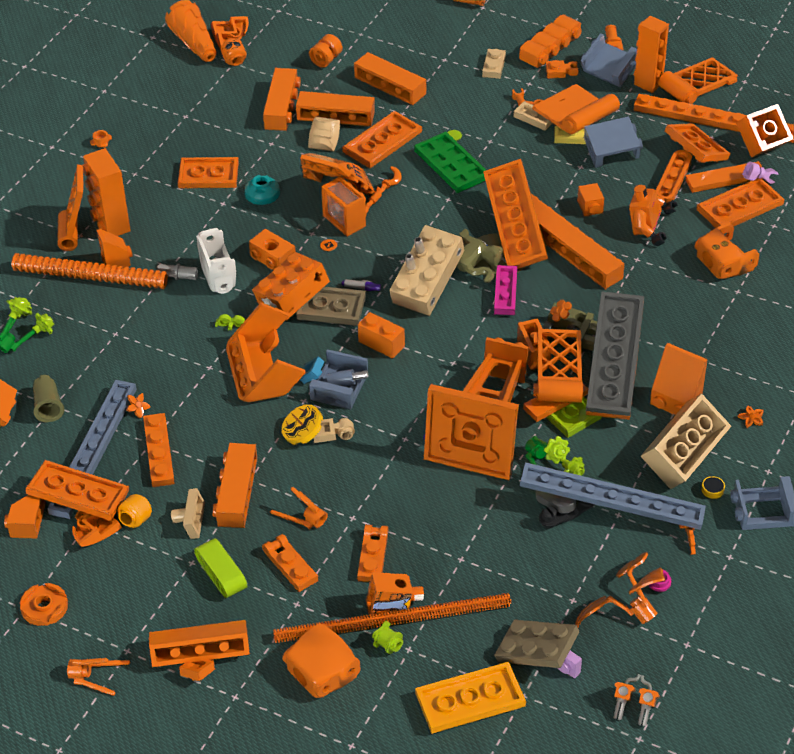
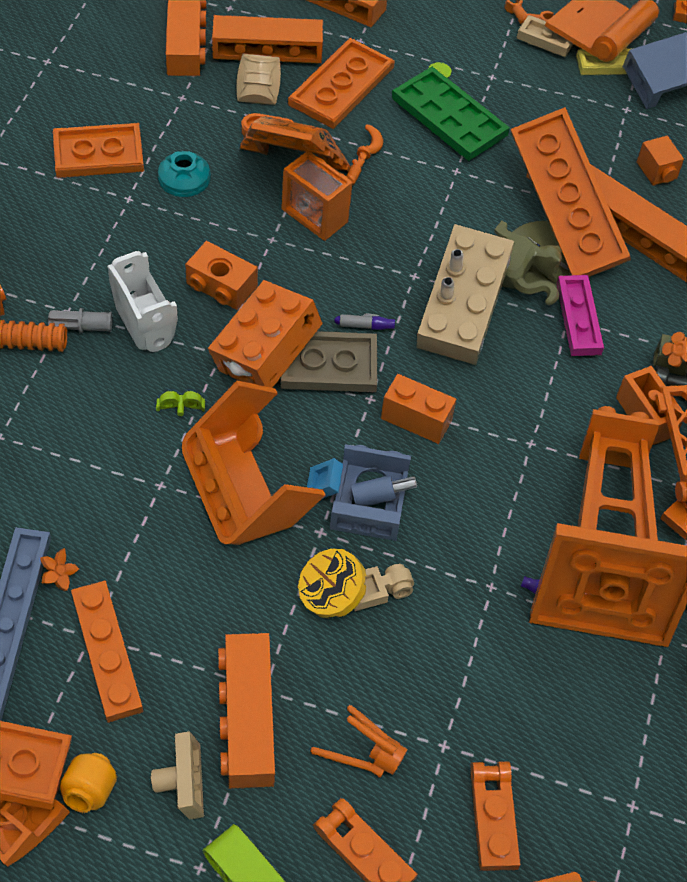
camera: 15 degrees left, 10 degrees up
orange sticker [320,239,337,251] -> none

